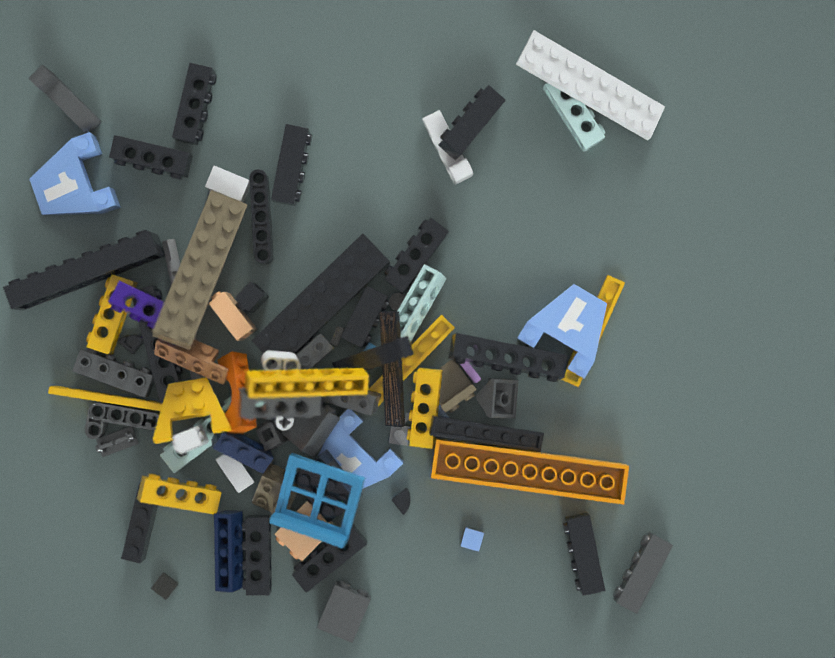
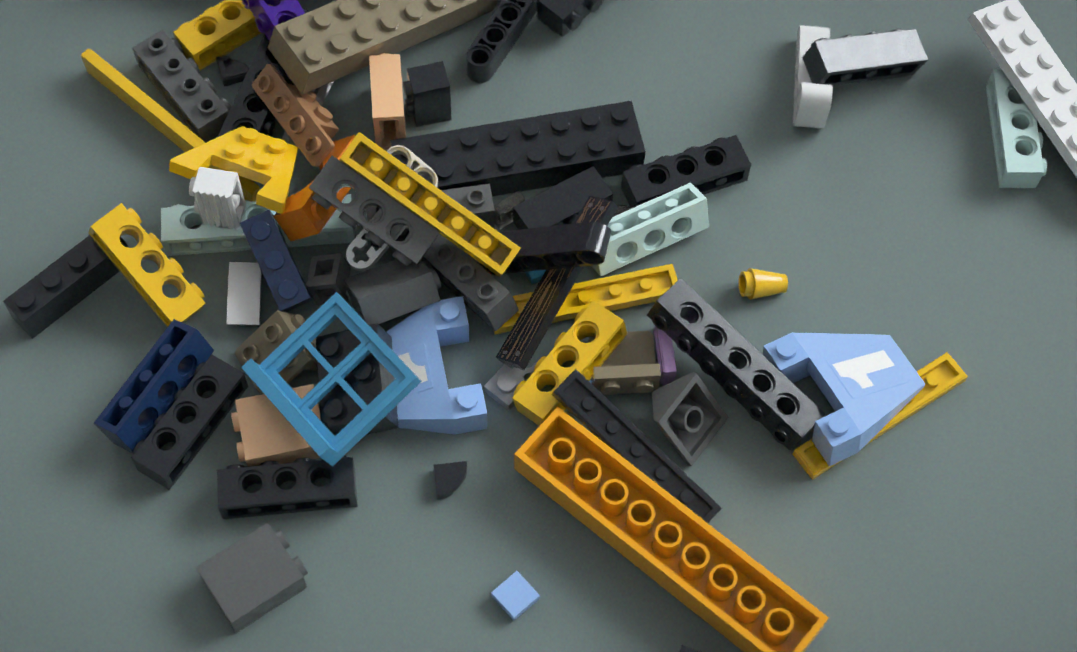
camera: 30 degrees right, 25 degrees down
dark grey beam [85,402,160,439] -> none
dark grey hinge [95,426,139,457] -> none
clear smoke tile [151,572,179,600] -> none
none -> yellow cone [738,268,788,300]

